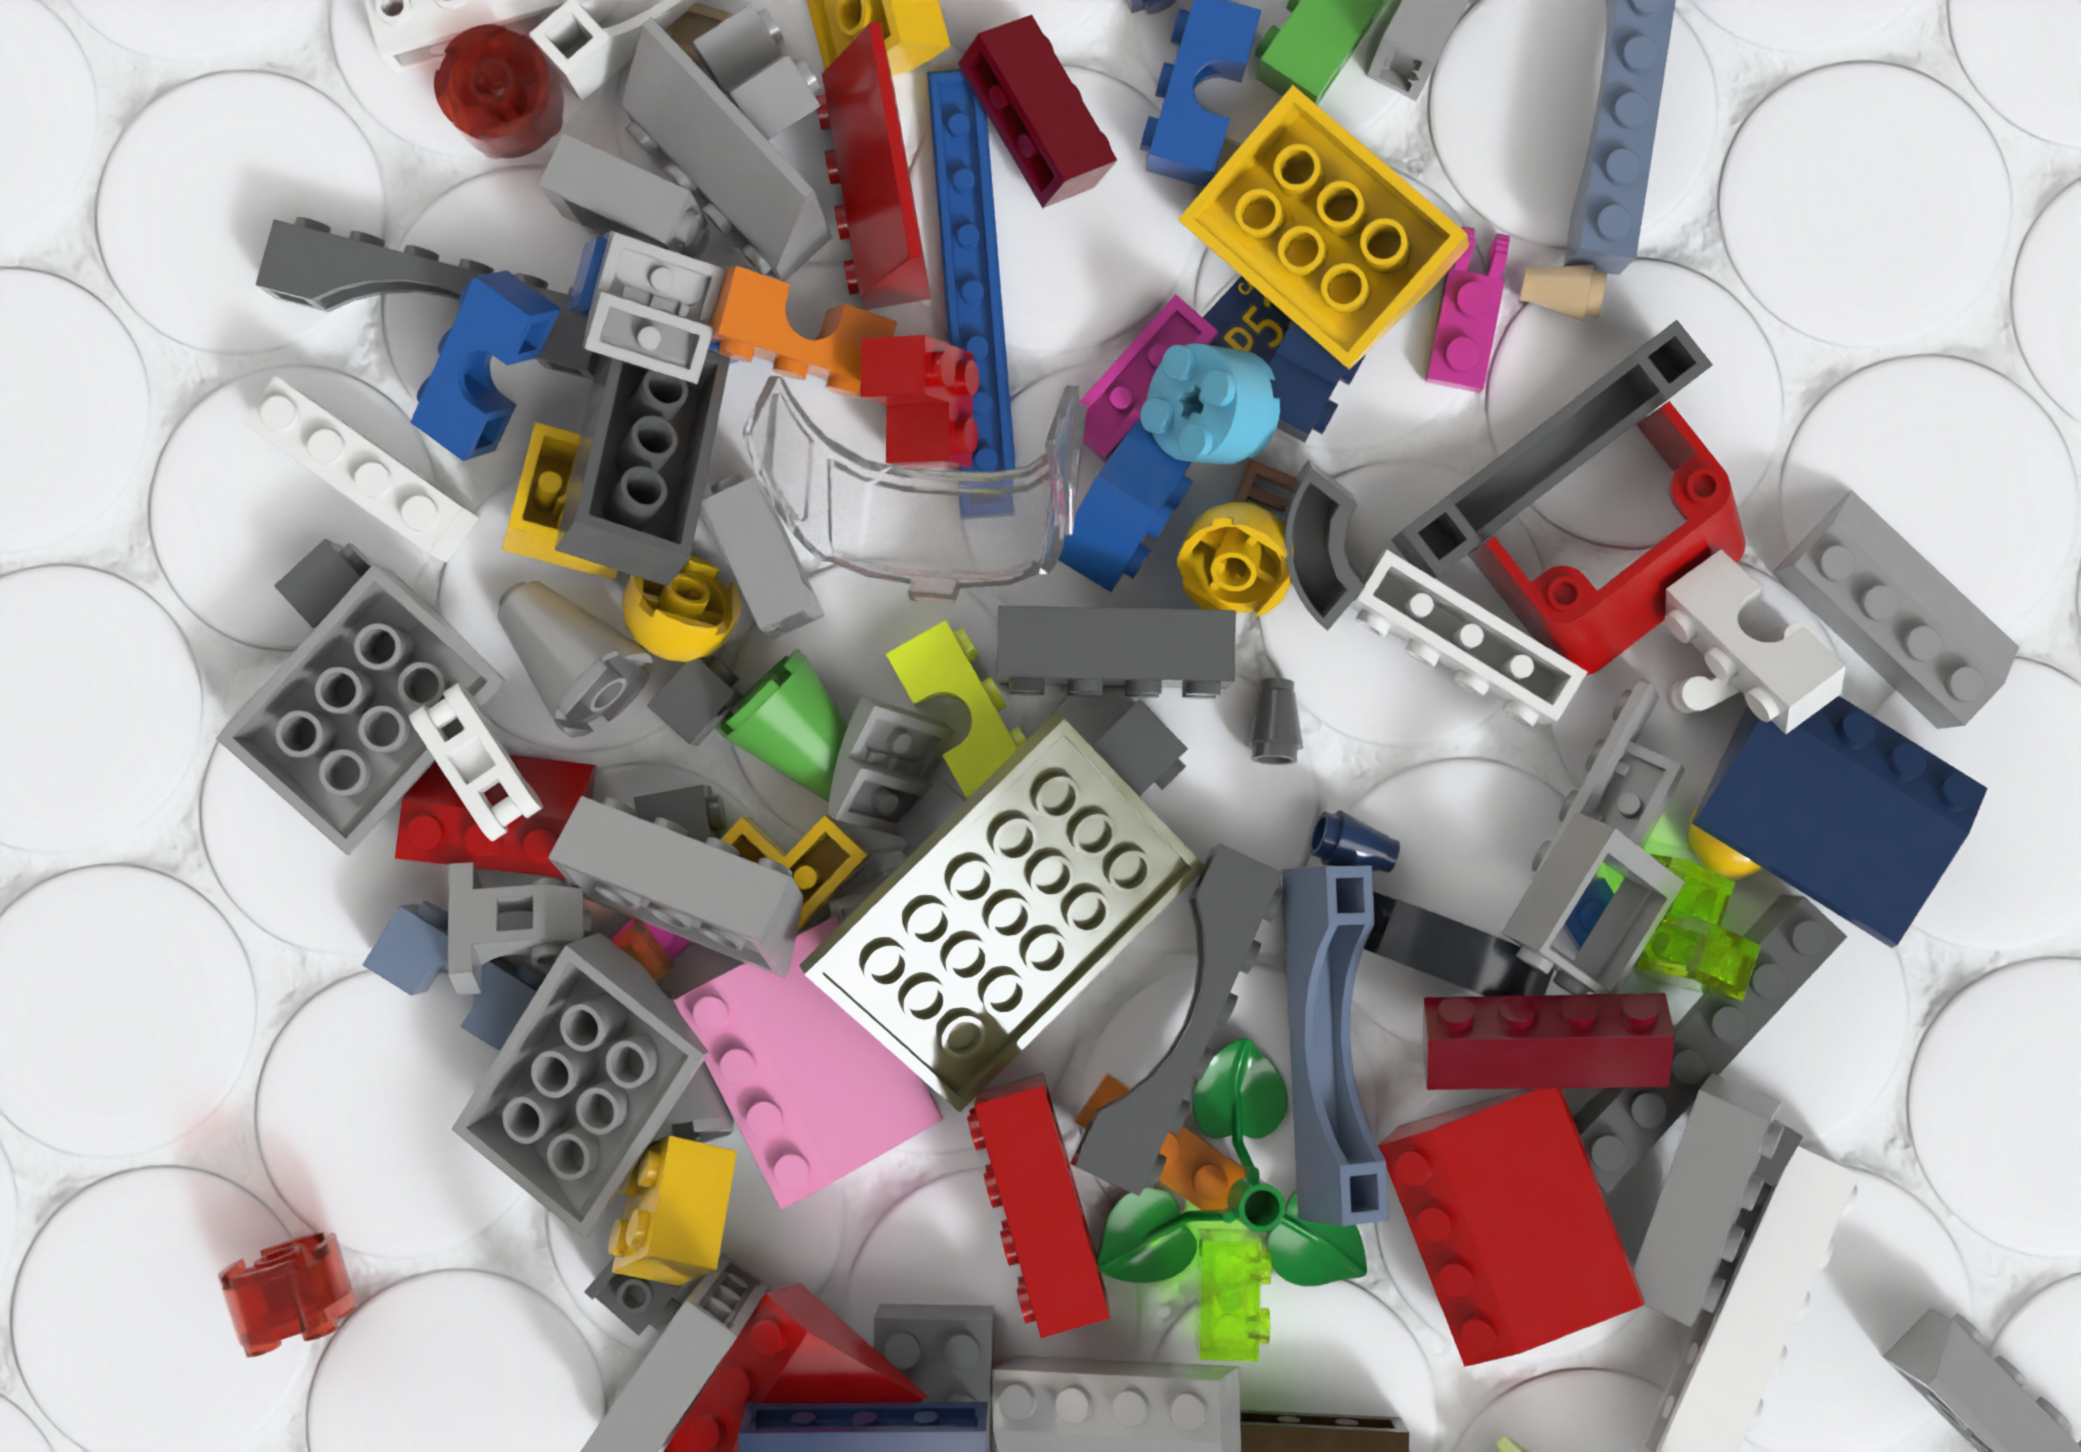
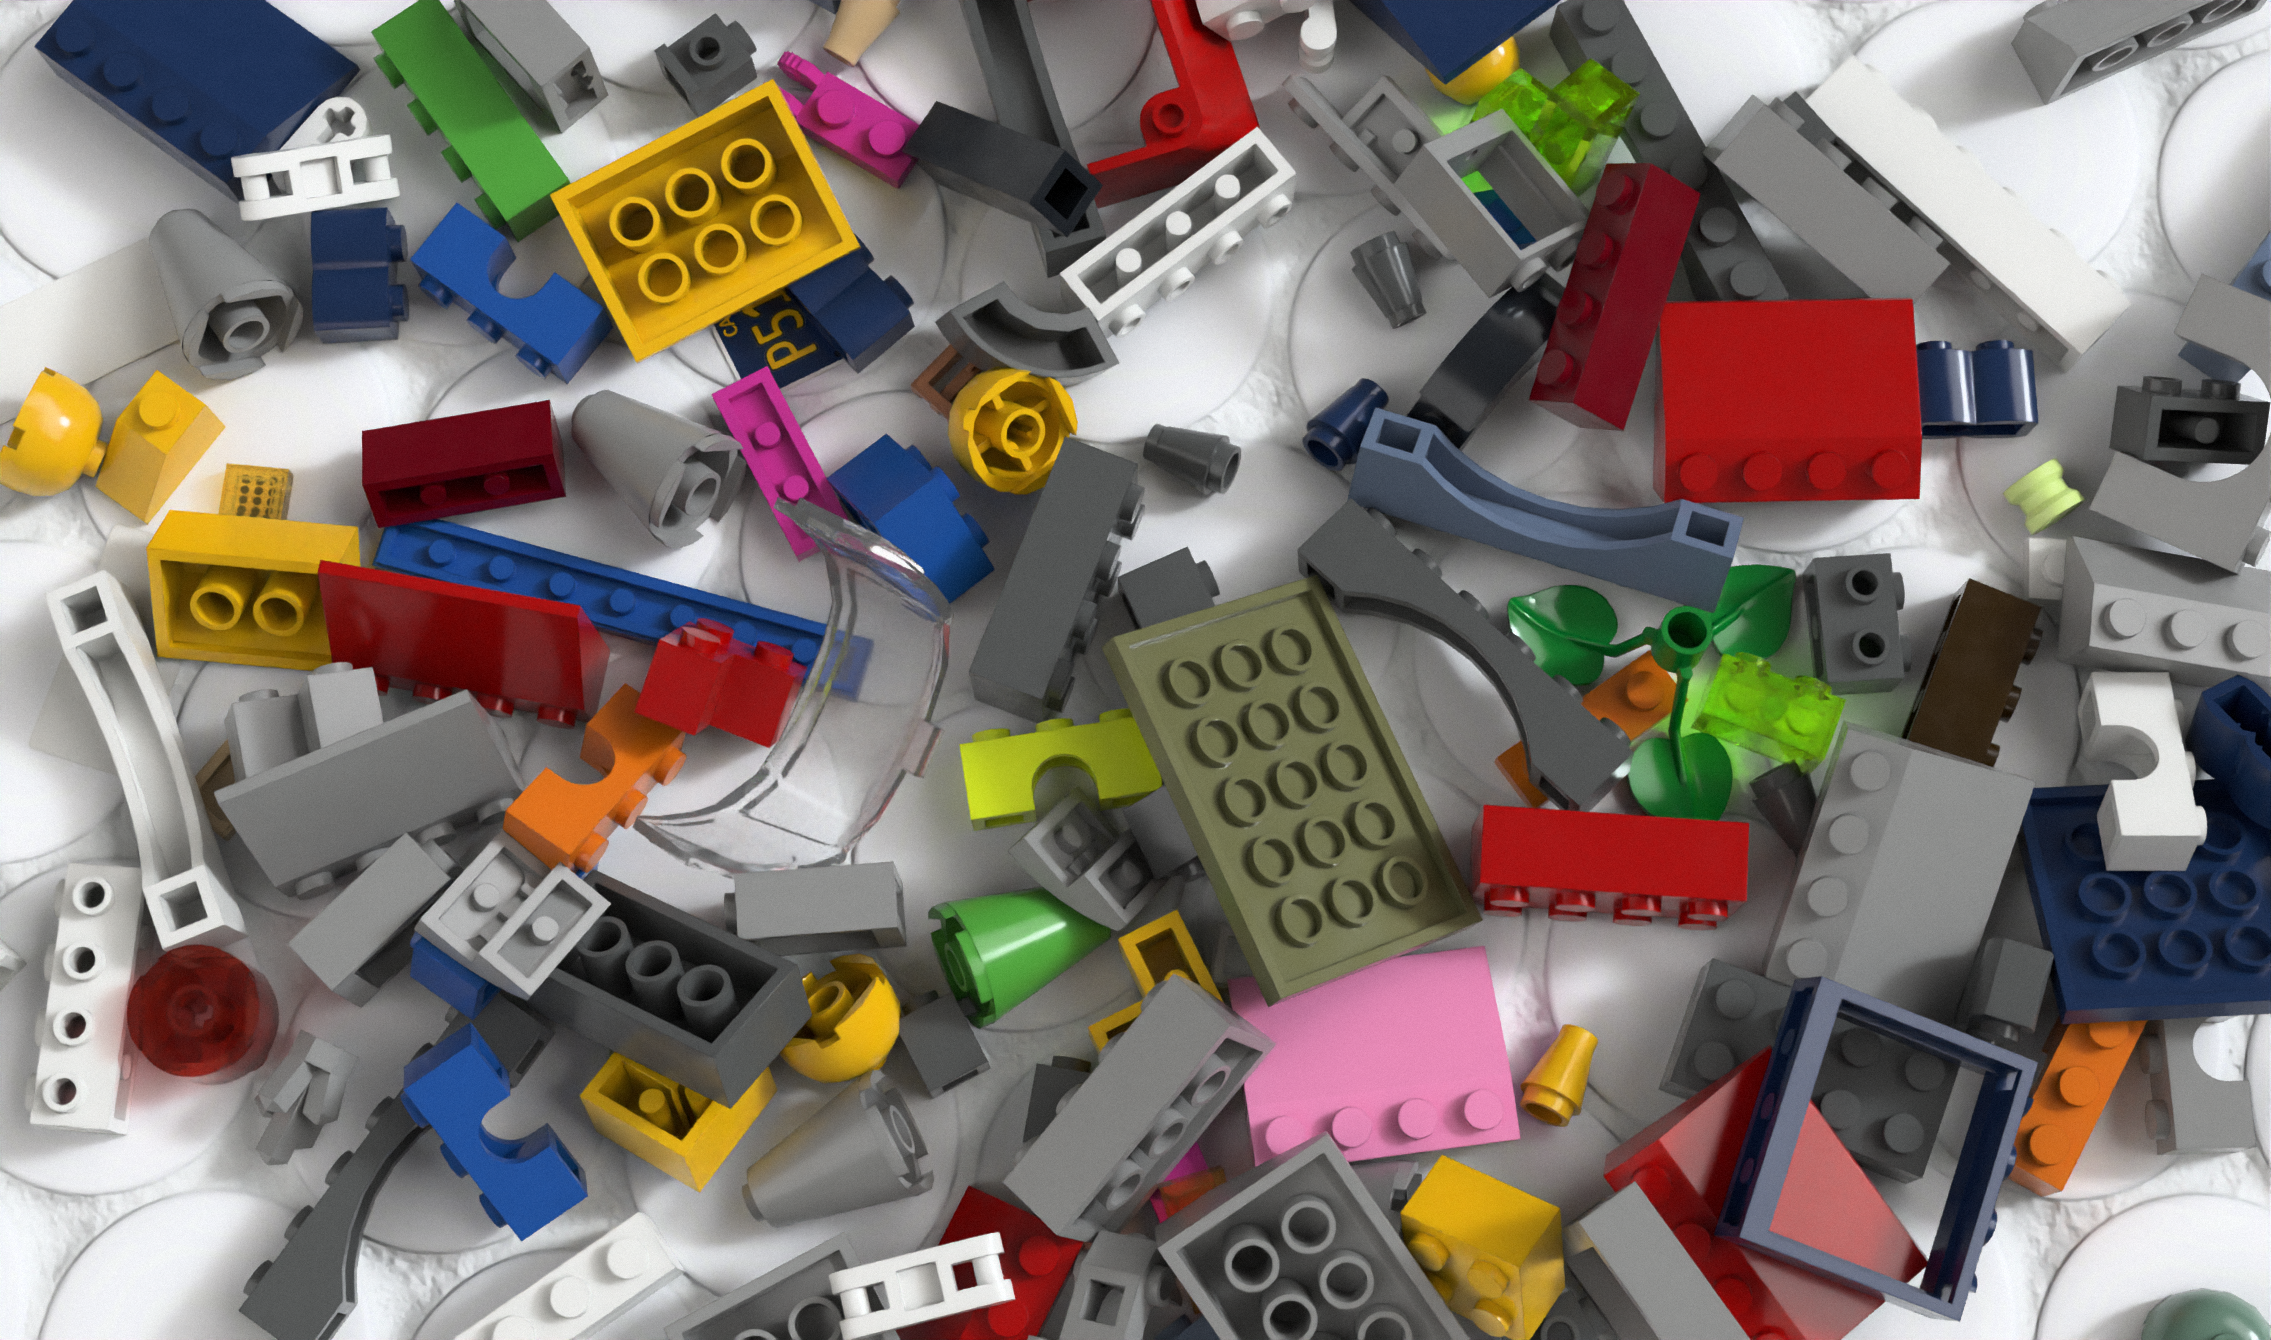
camera: 75 degrees left, 10 degrees down
medium azure brick [1140,344,1280,465] -> none
none -> light grey rock [254,1030,359,1165]
none -> light grey cone [571,390,746,549]
none -> dark grey brick [654,13,757,118]
none -> black brick [902,101,1103,238]
none -> dark grey cone [1350,231,1427,329]
none -> yellow cone [1520,1024,1598,1127]
none -> dark grey cone [1749,759,1817,859]
none -> dark grey brick [1802,553,1912,696]
none -> dark blue brick [1916,340,2038,439]

